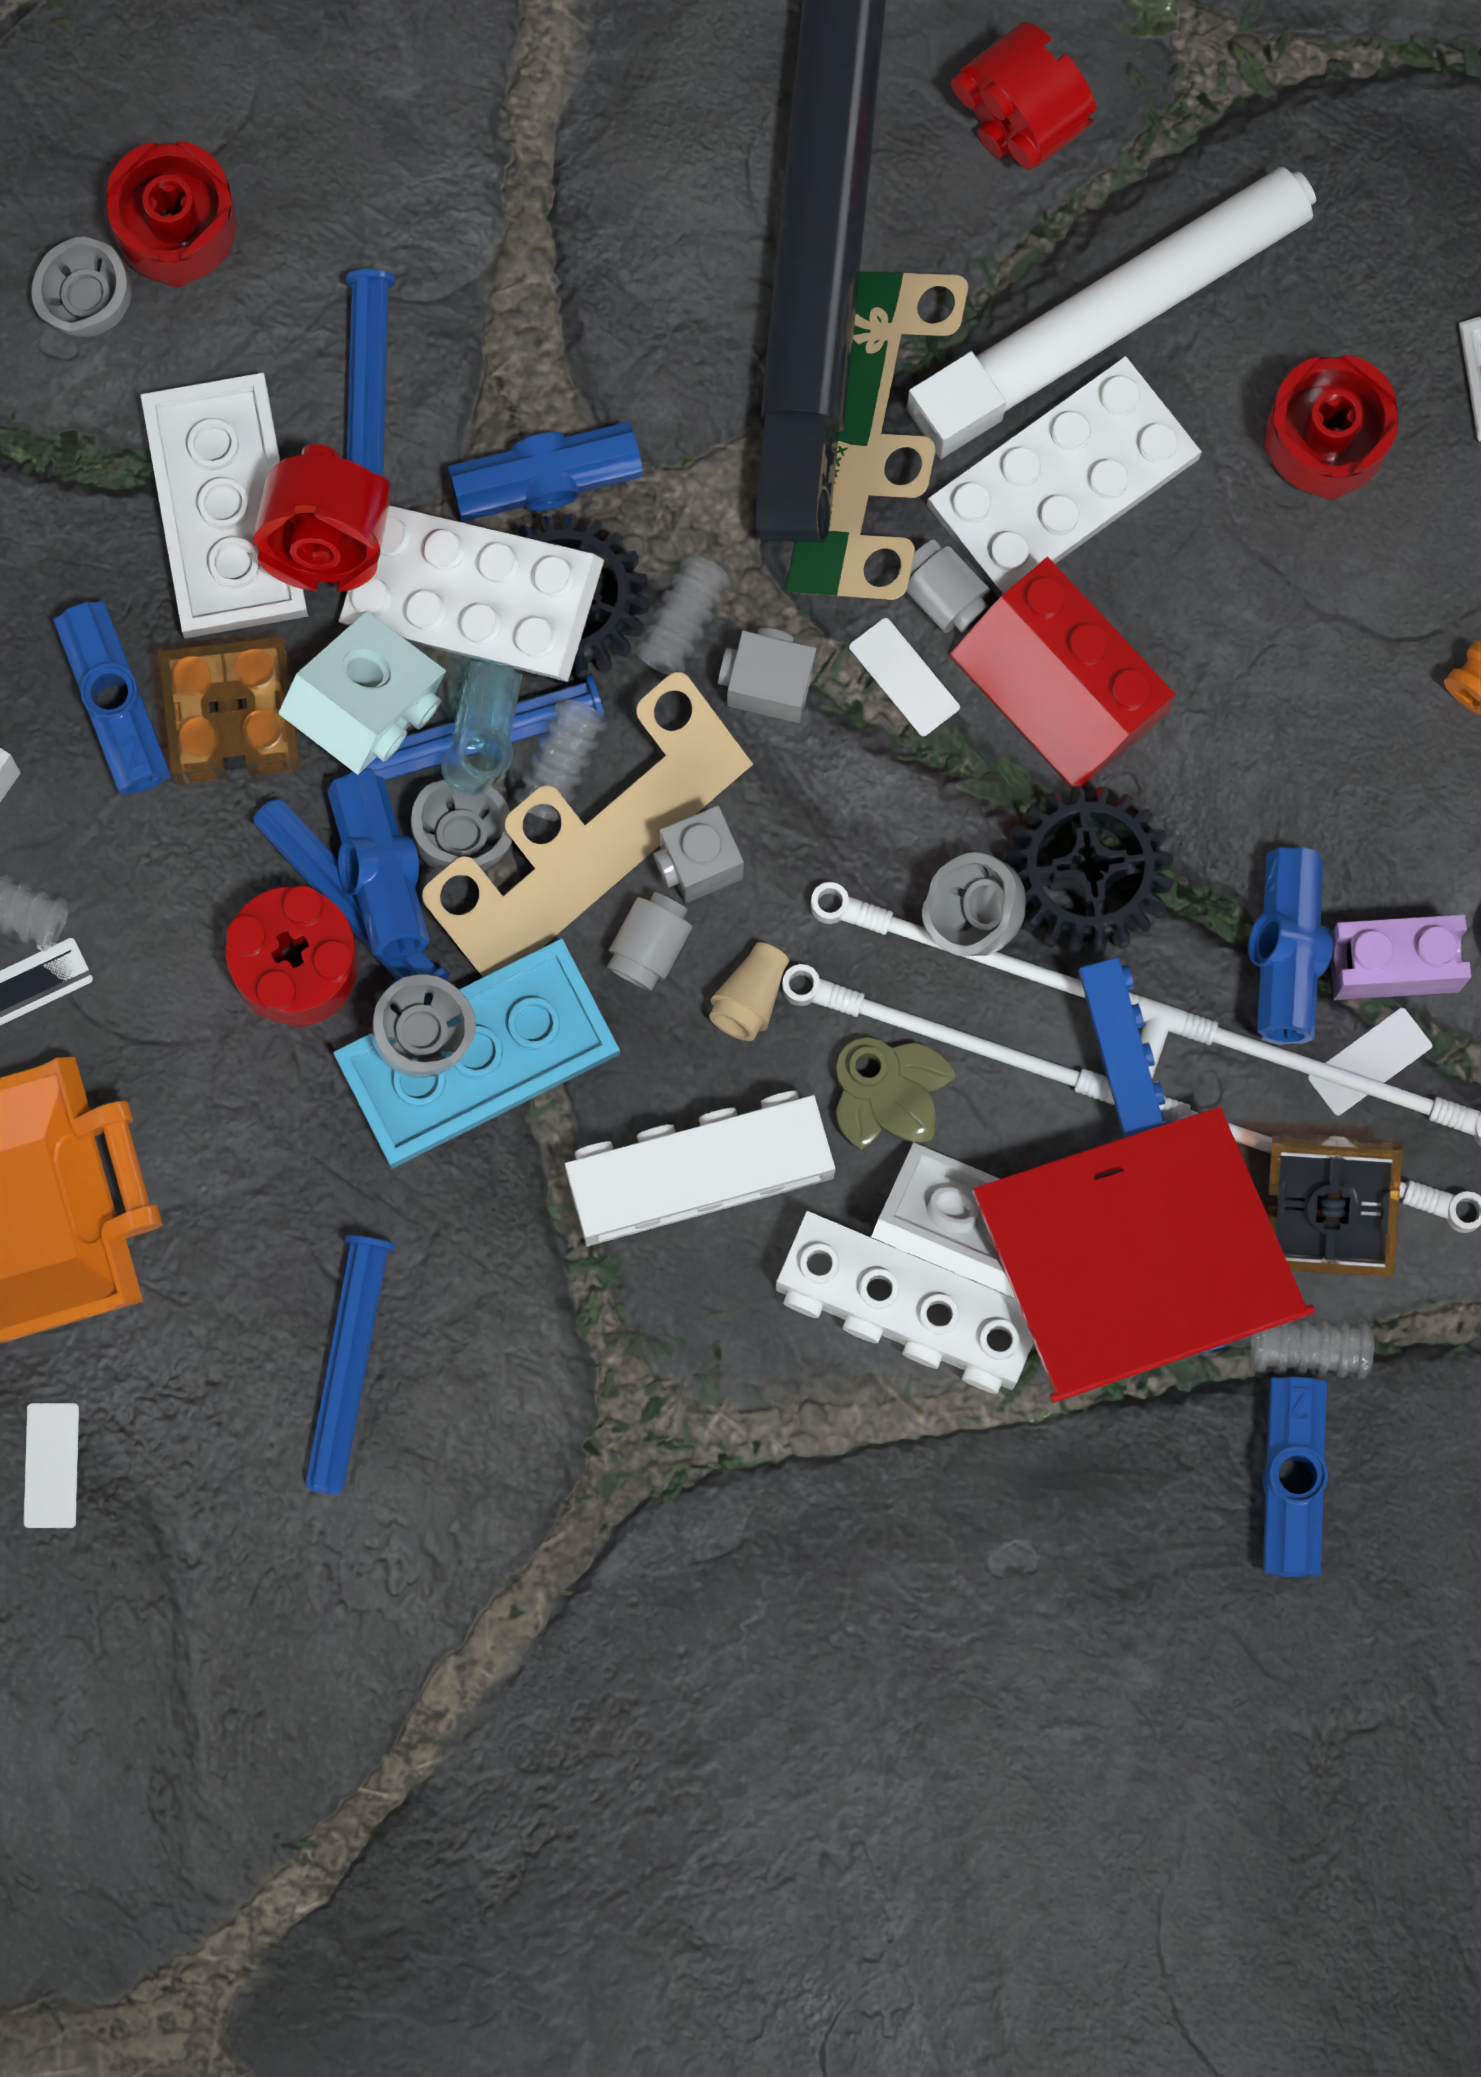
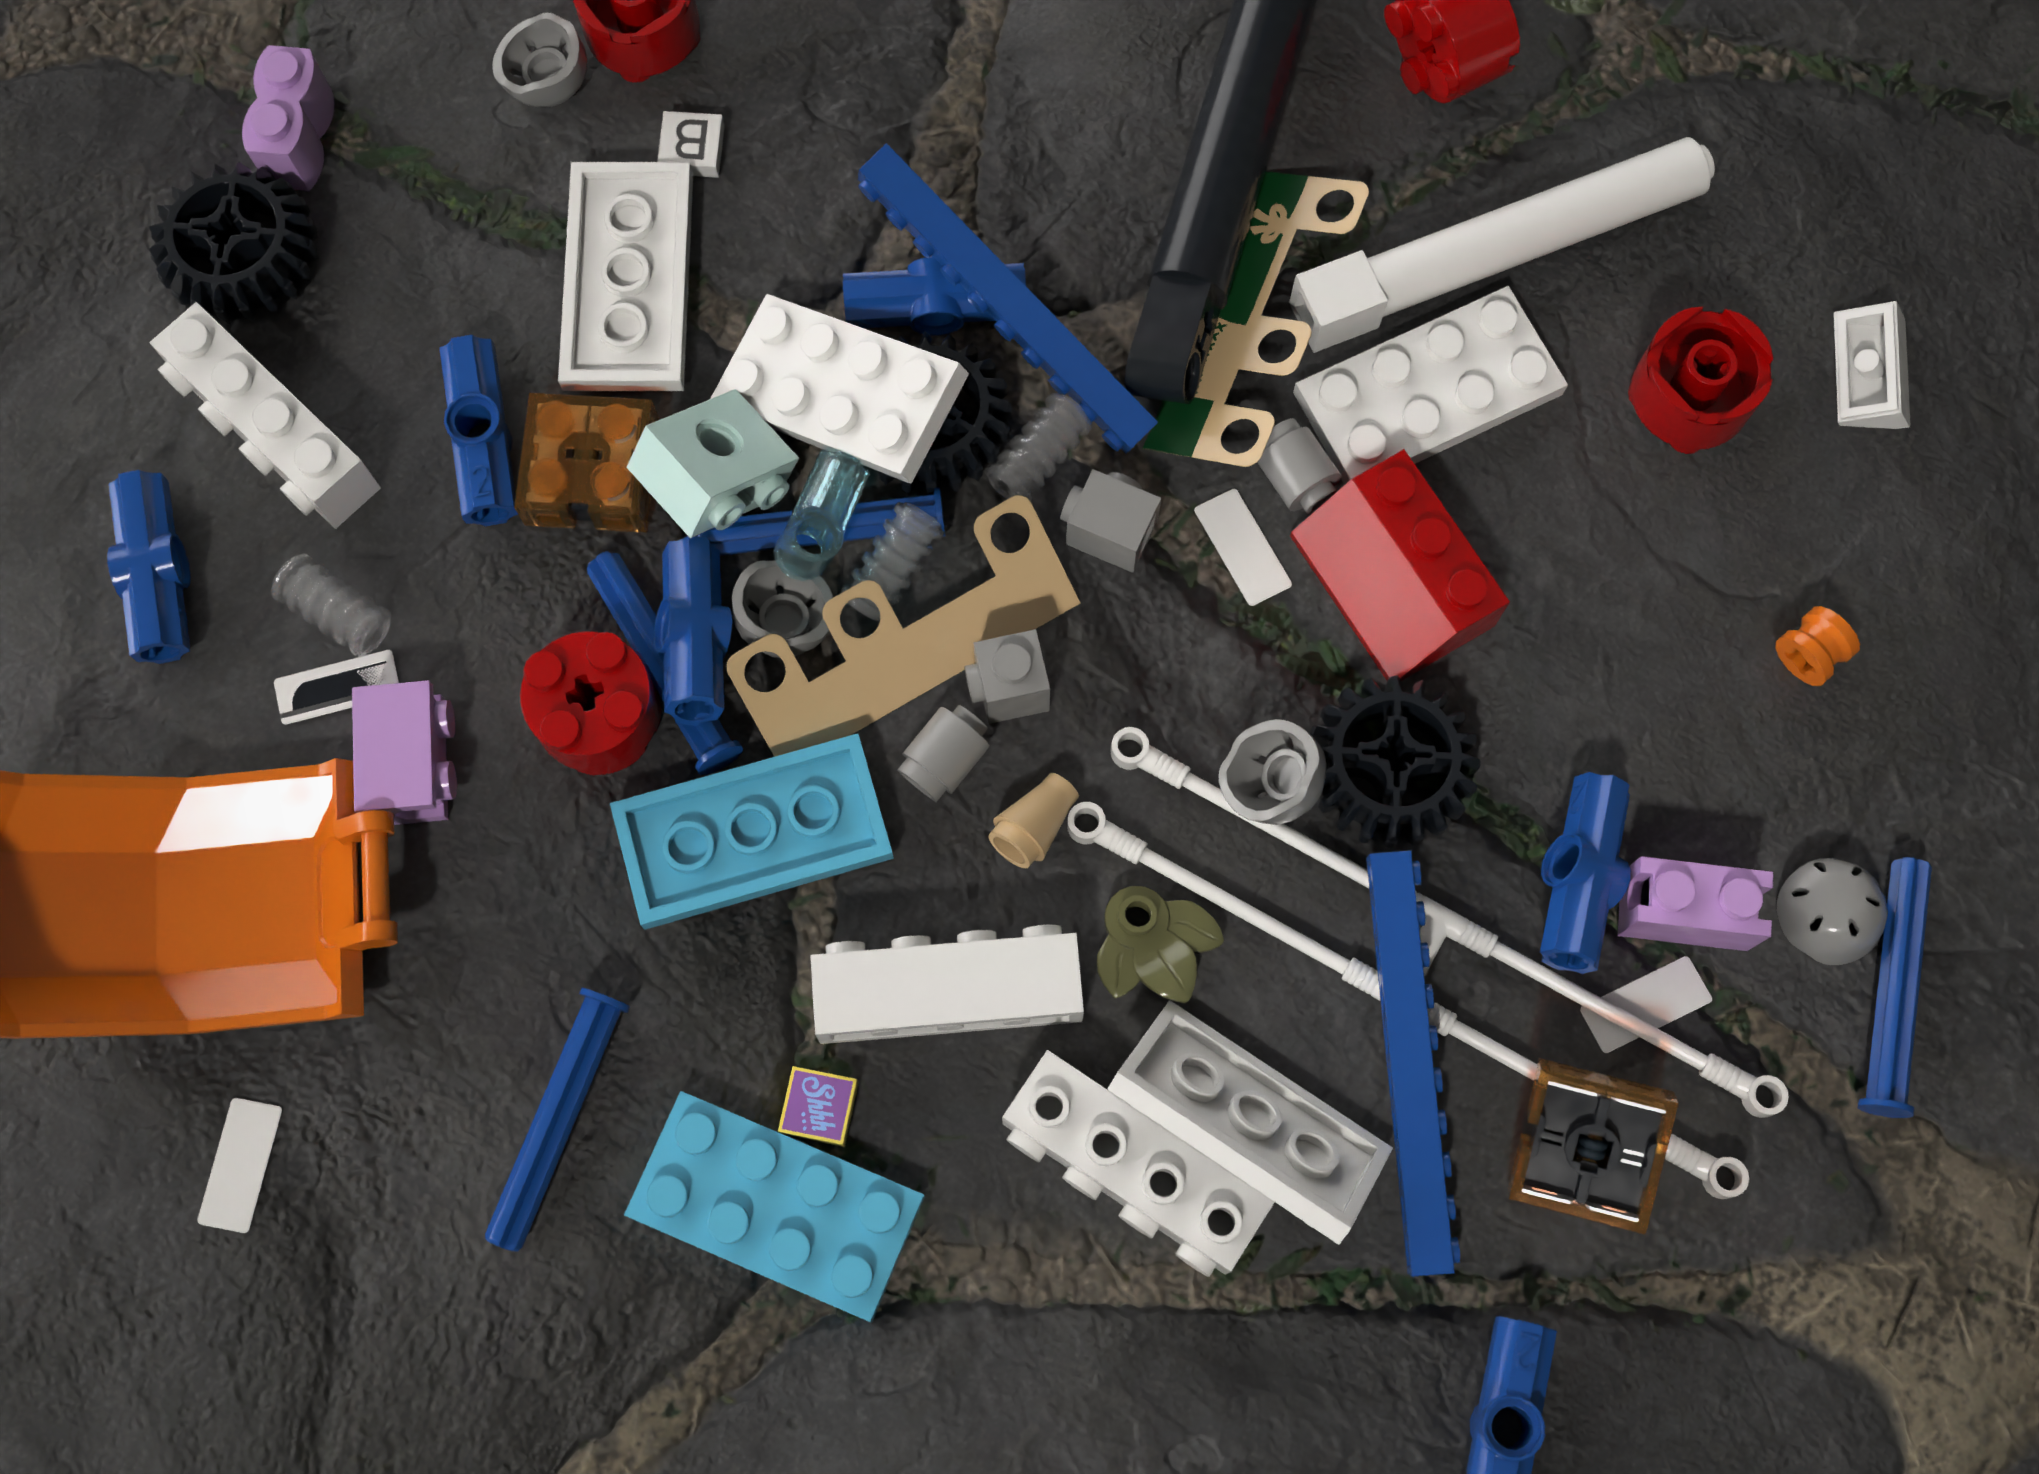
camera: 15 degrees right, 5 degrees down
red brick [253,444,390,592] -> none
blue axle [346,269,395,476] -> none
light grey helmet [372,974,476,1078] -> none
red piece [972,1106,1315,1403] -> none
clear piece [1251,1318,1374,1379] -> none
none -> lavender brick [352,680,457,825]
none -> medium azure plate [624,1091,925,1323]
none -> white tile [657,111,725,178]
none -> tile [778,1066,859,1147]
none -> blue piece [858,143,1158,454]

